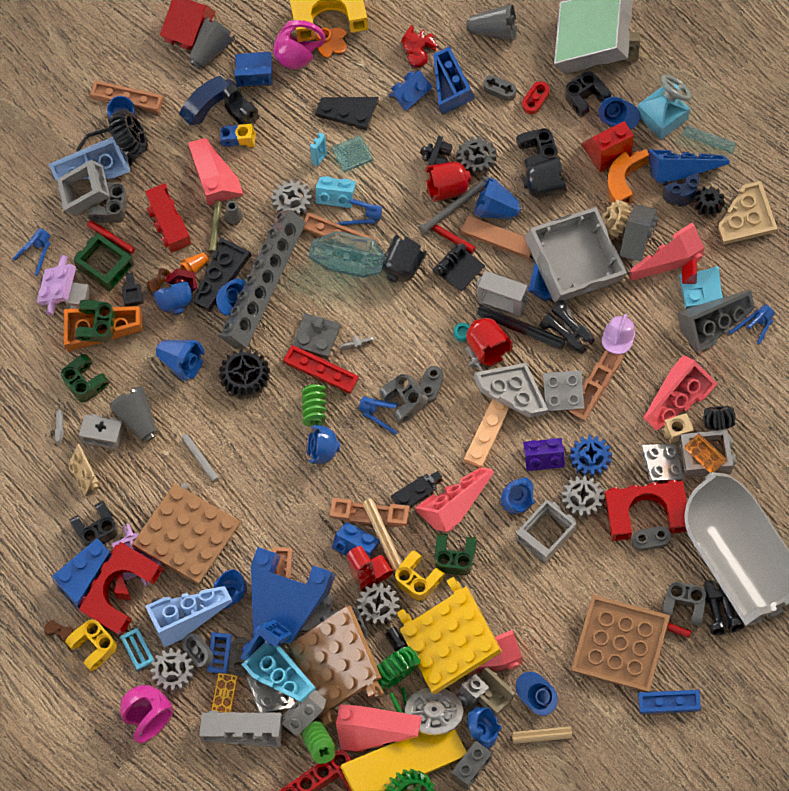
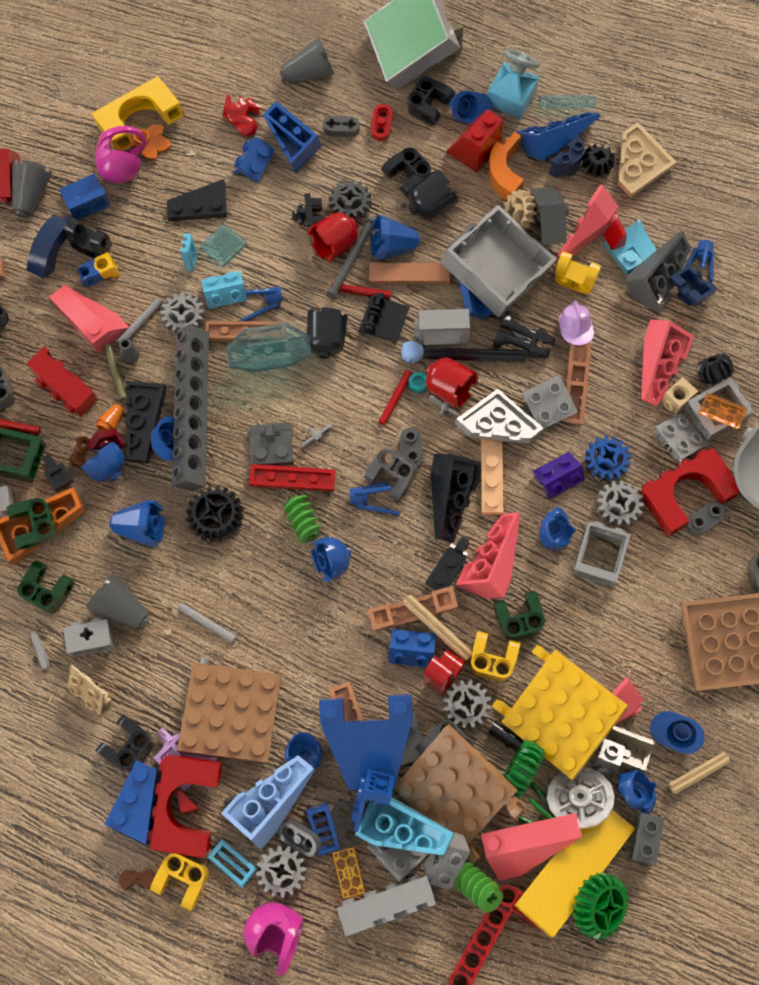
camera: 25 degrees left, 5 degrees up
none -> light grey bar [116,297,163,343]
none -> red piece [378,370,413,426]
none -> light blue piece [401,341,424,363]
none -> black wedge [431,454,481,542]
none -> yellow piece [555,251,601,294]
none -> dark blue cylinder [670,264,717,306]

